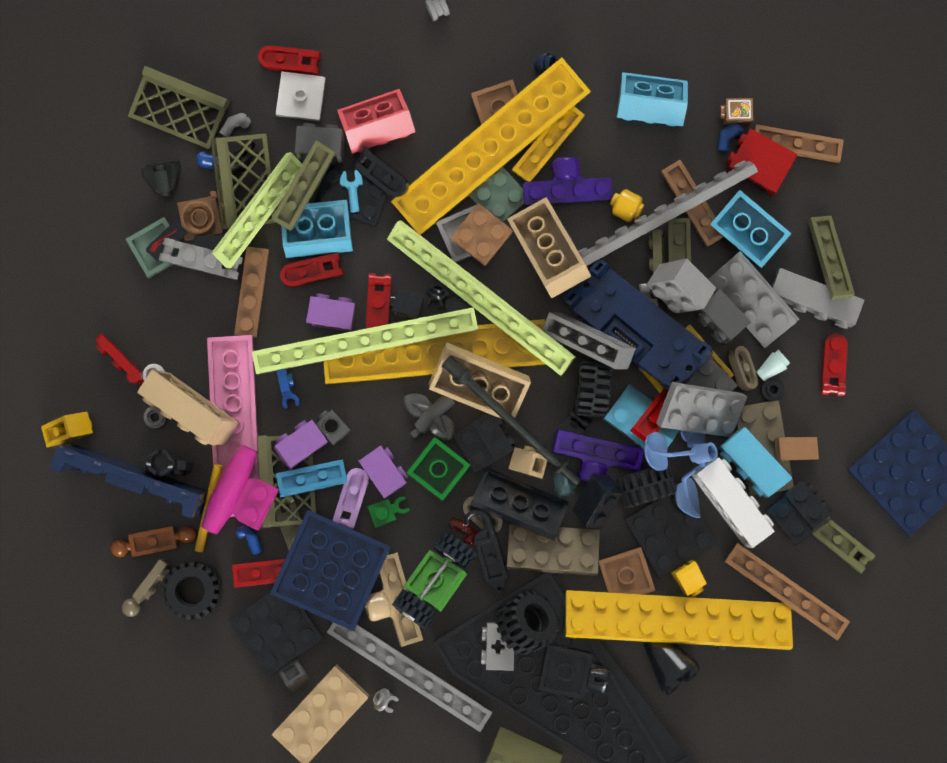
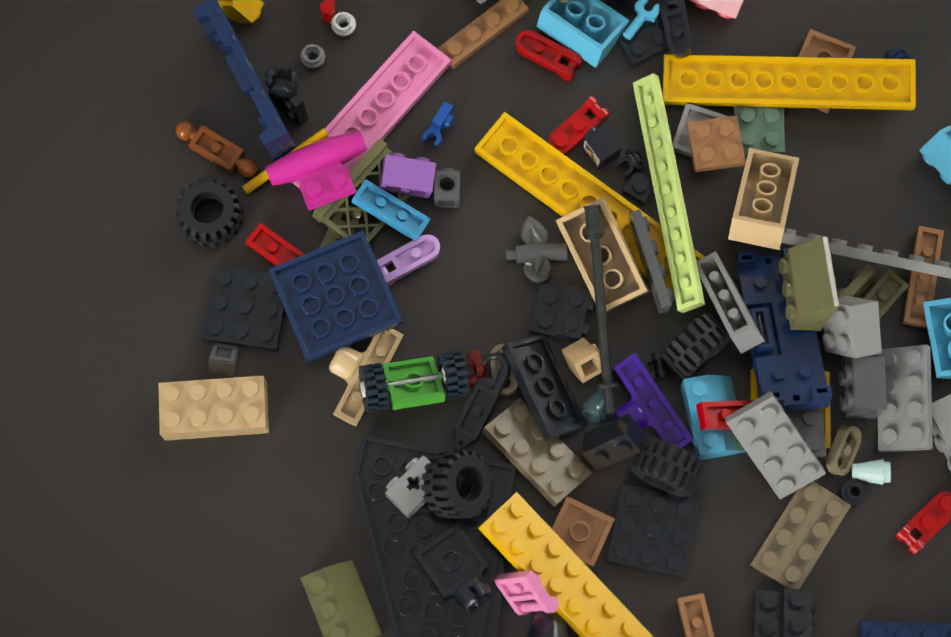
camera: 45 degrees right, 10 degrees down
dark tan plate [122,559,171,617] -> none
tan brick [137,370,239,446] -> none
blue arm [235,524,262,555] -> none
yellowish green plate [252,307,478,374] -> none
medium lavender brick [306,294,356,332] -> none
light grey plate [327,622,492,732] -> none
medium lavender brick [359,446,408,499] -> none
green plate [368,496,410,528] -> none
light grey plate [373,688,399,713] -> none
green brick [407,437,471,501] -> none
yellow plate [512,106,585,182] -> none
dark purple plate [522,157,613,205] -> none
yellow head [610,189,645,222] -> none
medium blue plant [645,430,718,518] -> none
yellow slope [670,560,707,597] -> none
white brick [691,457,775,548] -> none
medium azure slope [719,427,792,498] -> none
medium nougat tile [775,437,819,461] -> none
none -> bright pink plate [494,570,559,615]
none -> dark grey plate [628,210,674,314]
none -> olive slope [778,237,839,331]

